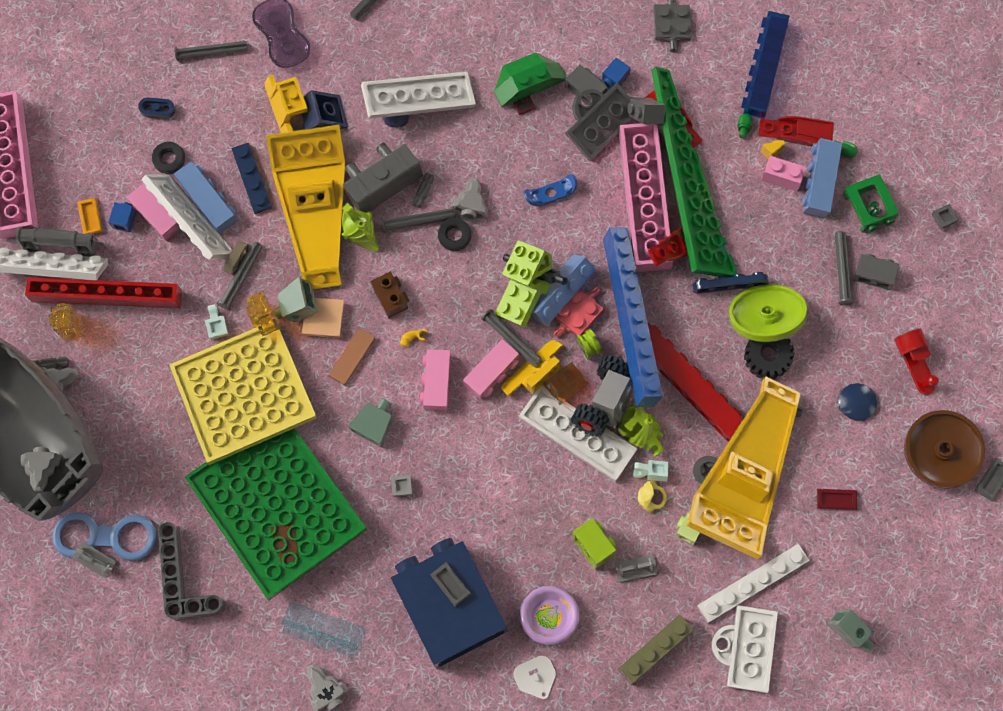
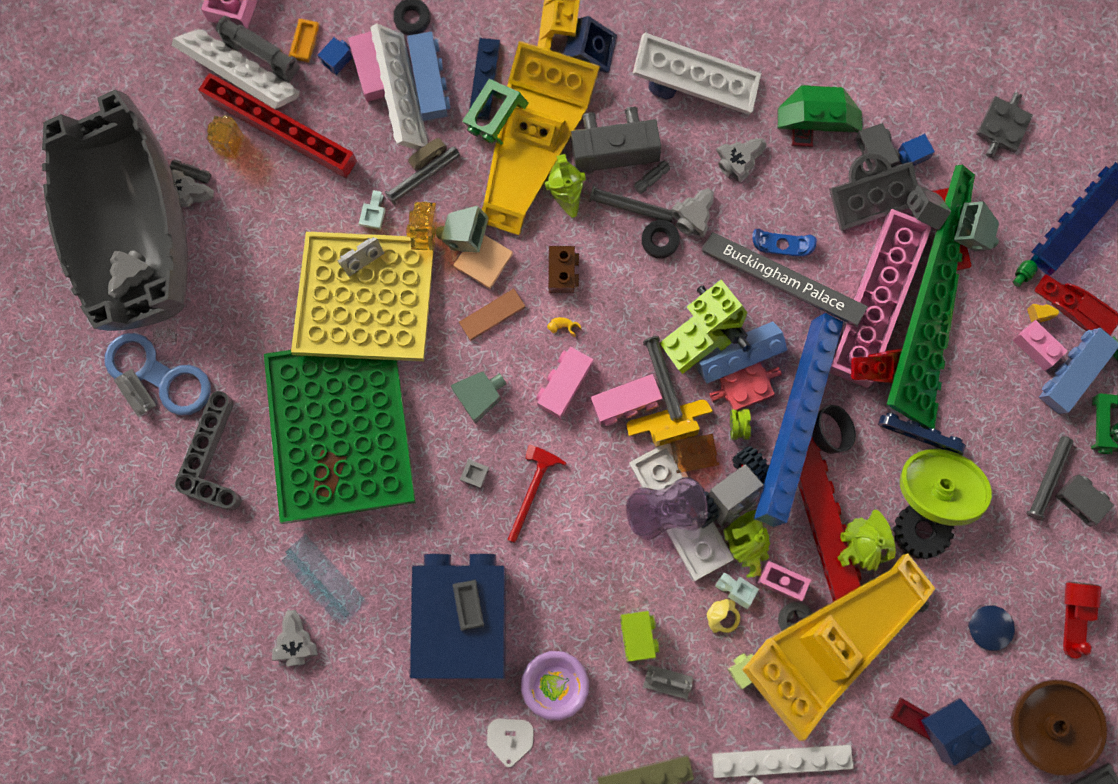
camera: 25 degrees right, 5 degrees up
none -> light grey hinge [337,237,384,277]
none -> panel [462,79,529,145]
none -> red piece [507,444,567,543]
none -> clear purple plate [626,477,707,540]
none -> dark grey tile [702,232,868,327]
none -> light grey rock [716,138,767,182]
none -> bright pink brick [756,561,811,602]
none -> black tyre [812,404,856,454]
none -> lime helmet [838,509,896,571]
none -> dark blue slope [921,698,992,766]
none -> sand green torso [954,201,999,251]

